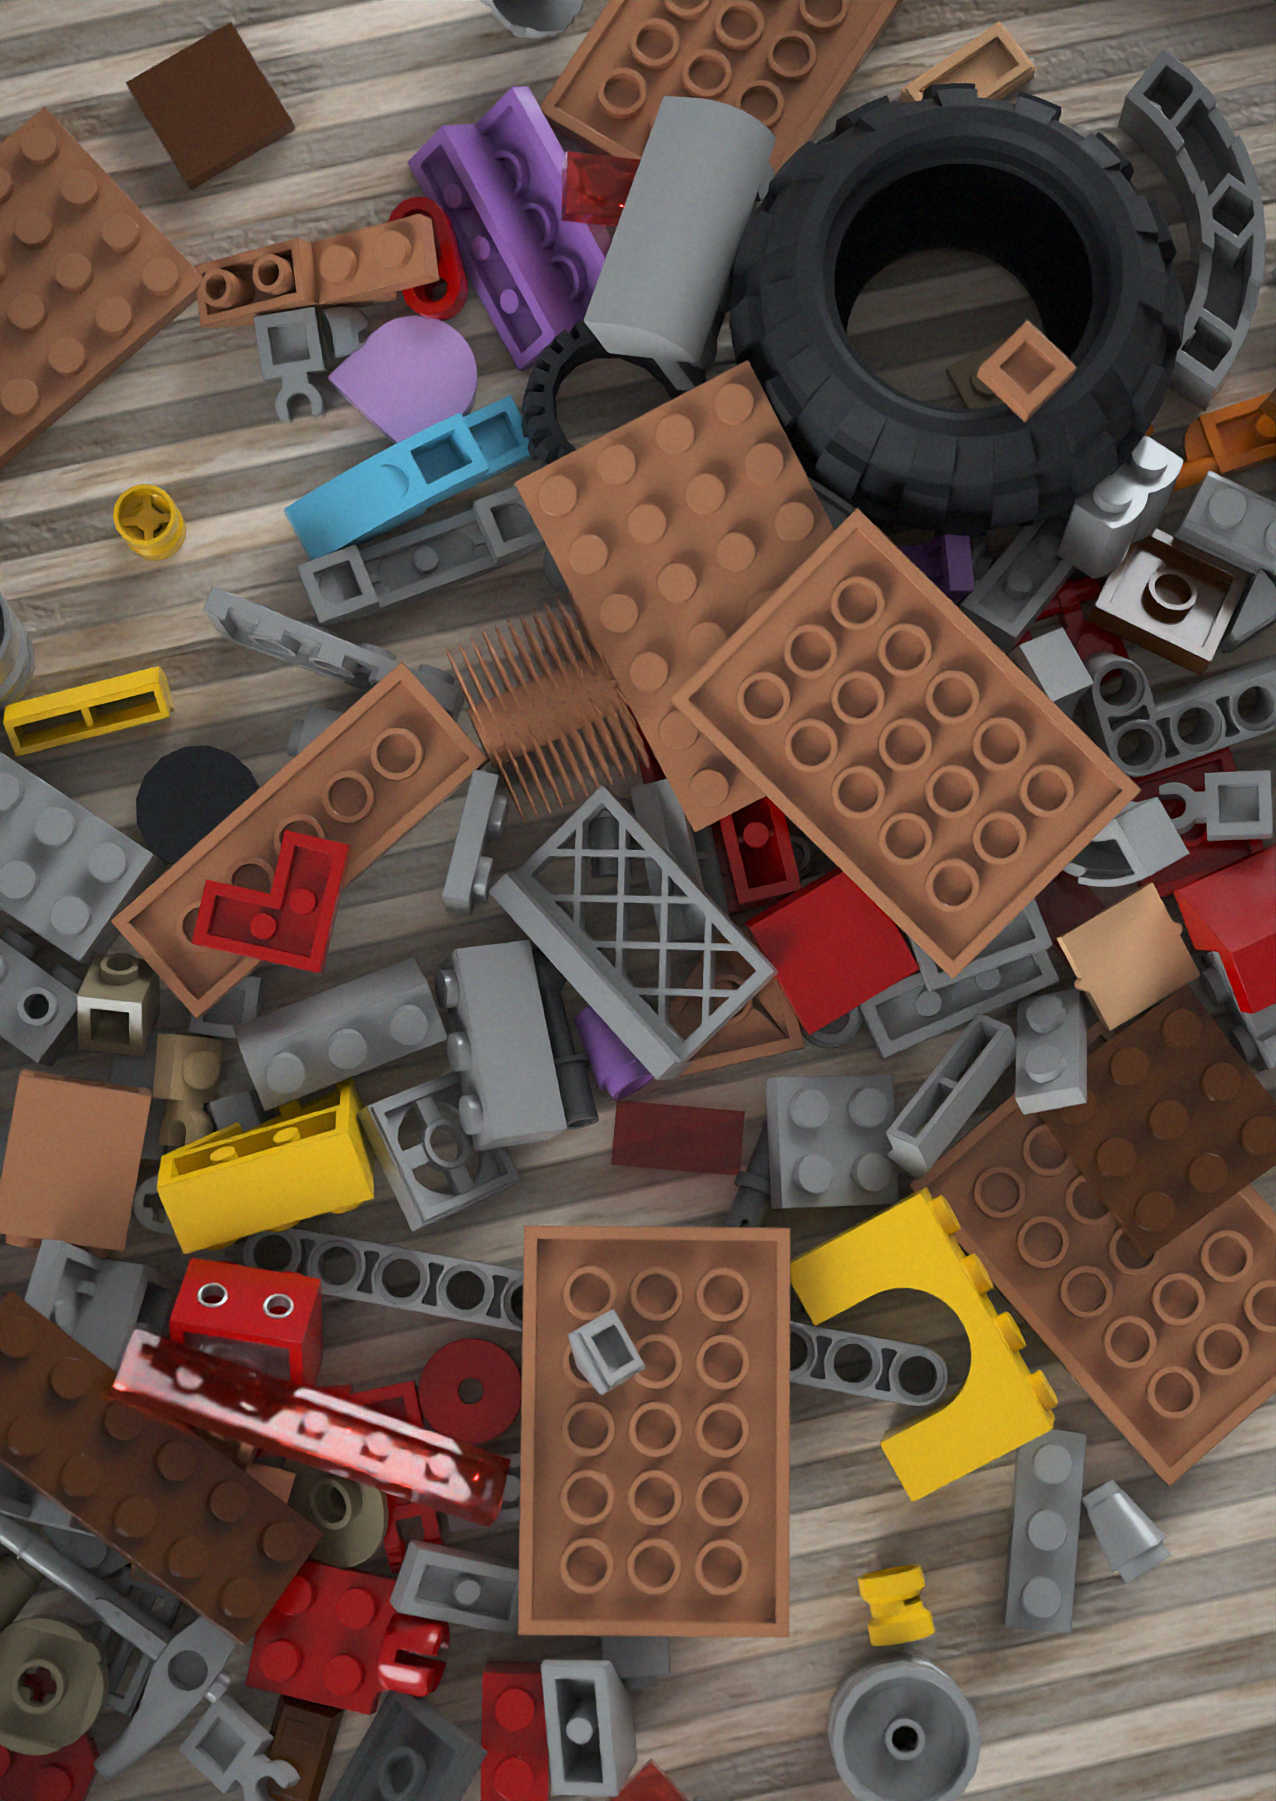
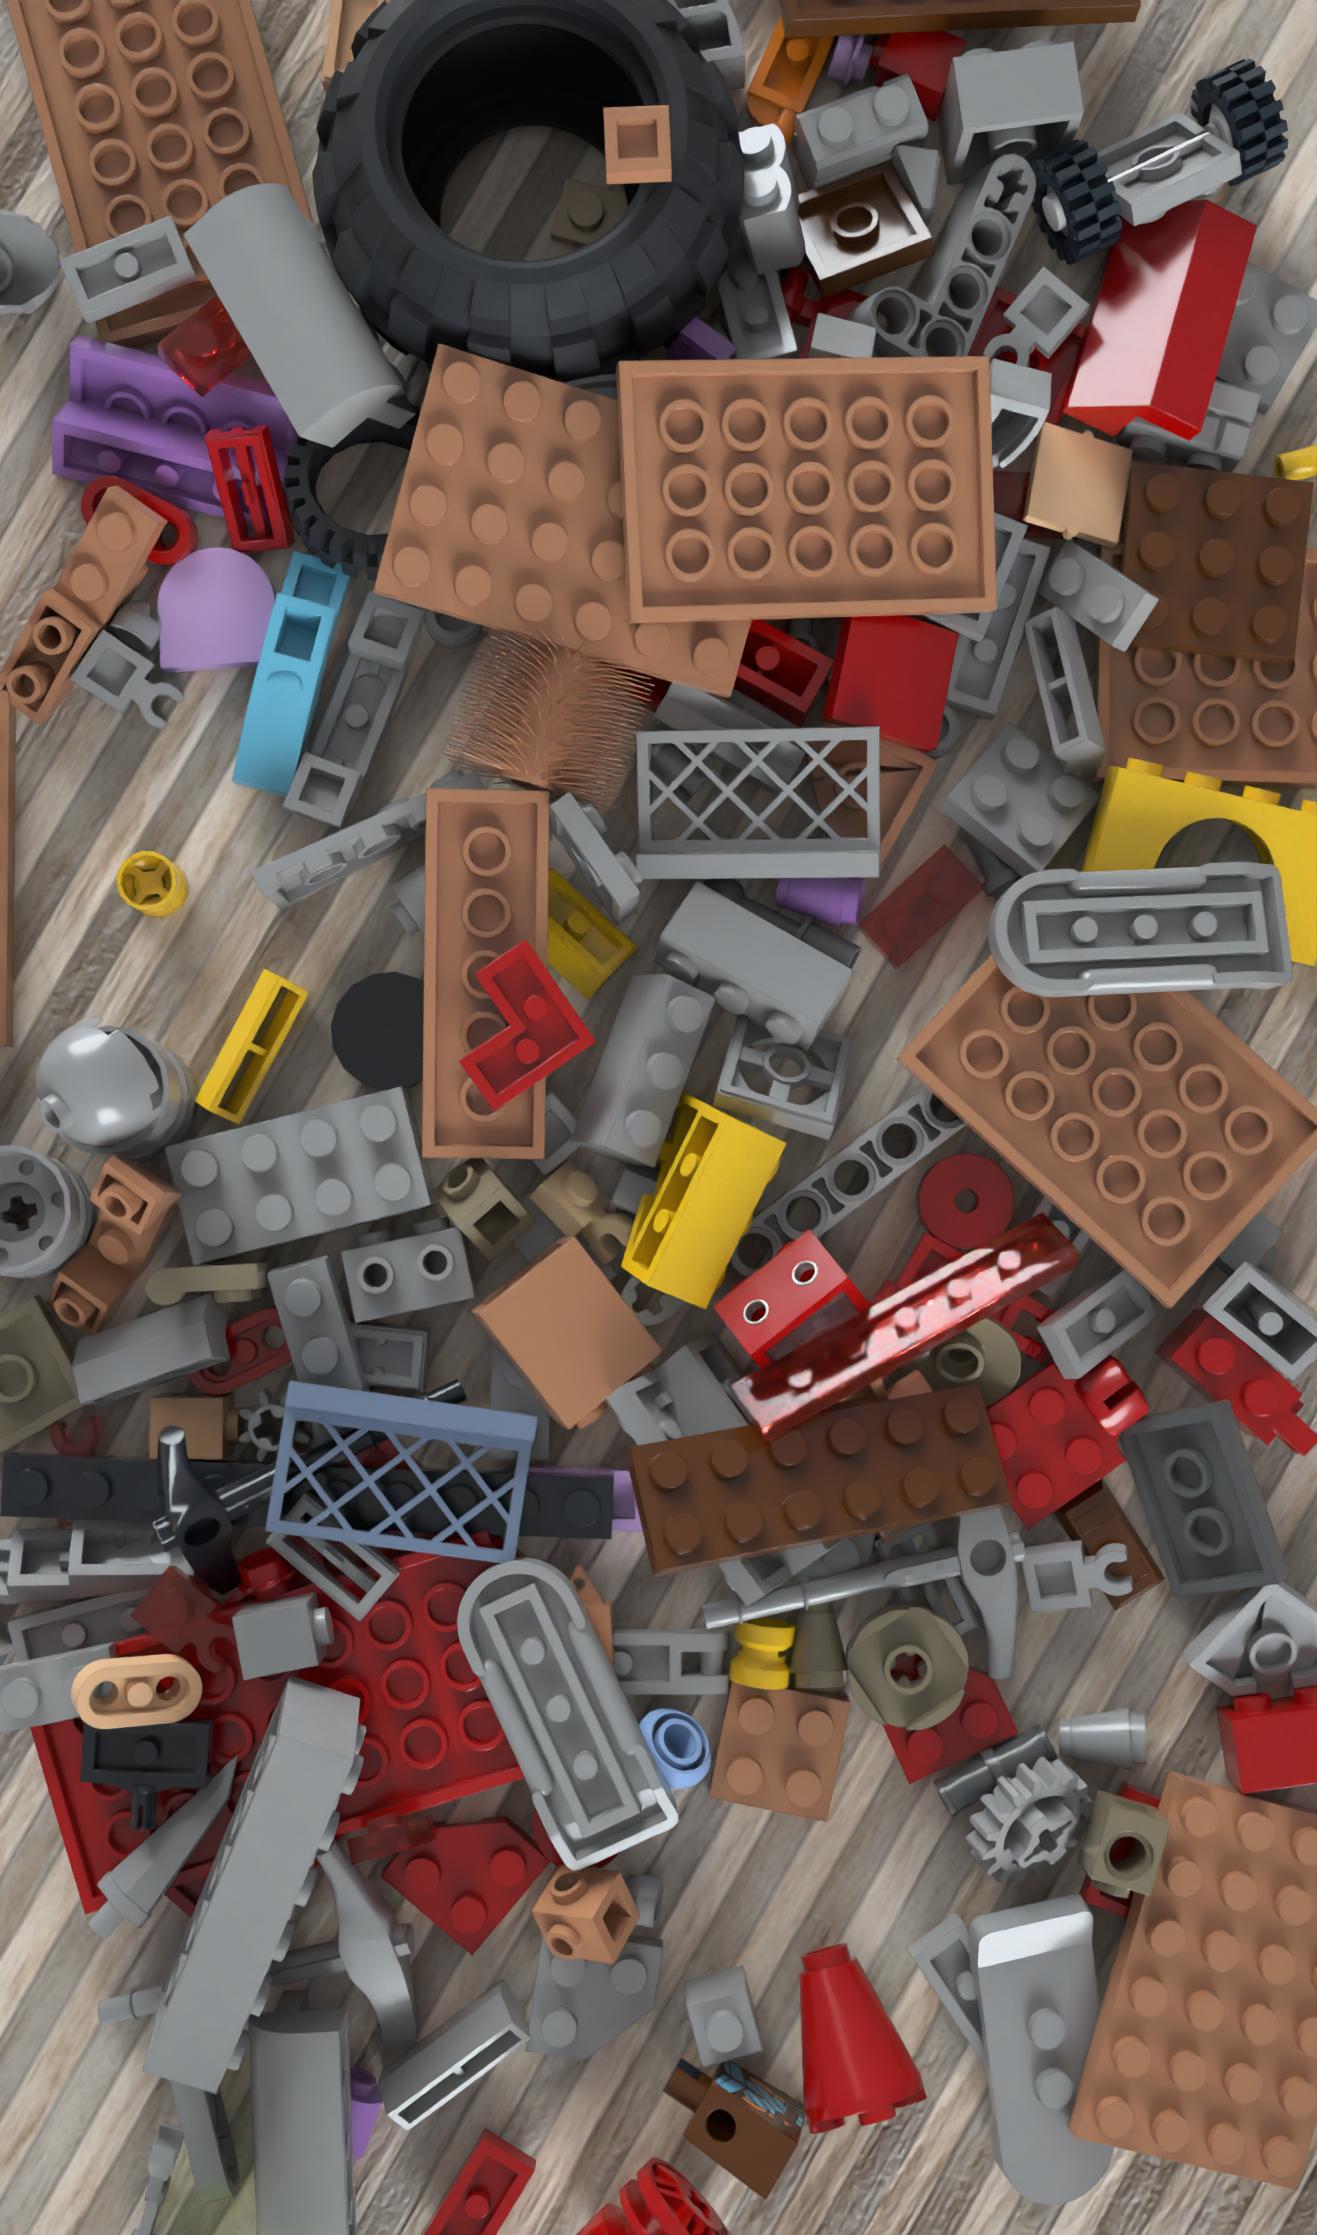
camera: 55 degrees left, 5 degrees up
light grey slope [568,1309,646,1395] -> none
none -> light grey plate [59,215,198,324]
none -> red tile [204,424,295,552]
none -> yellow slope [547,868,638,999]
none -> light grey piece [988,862,1293,997]

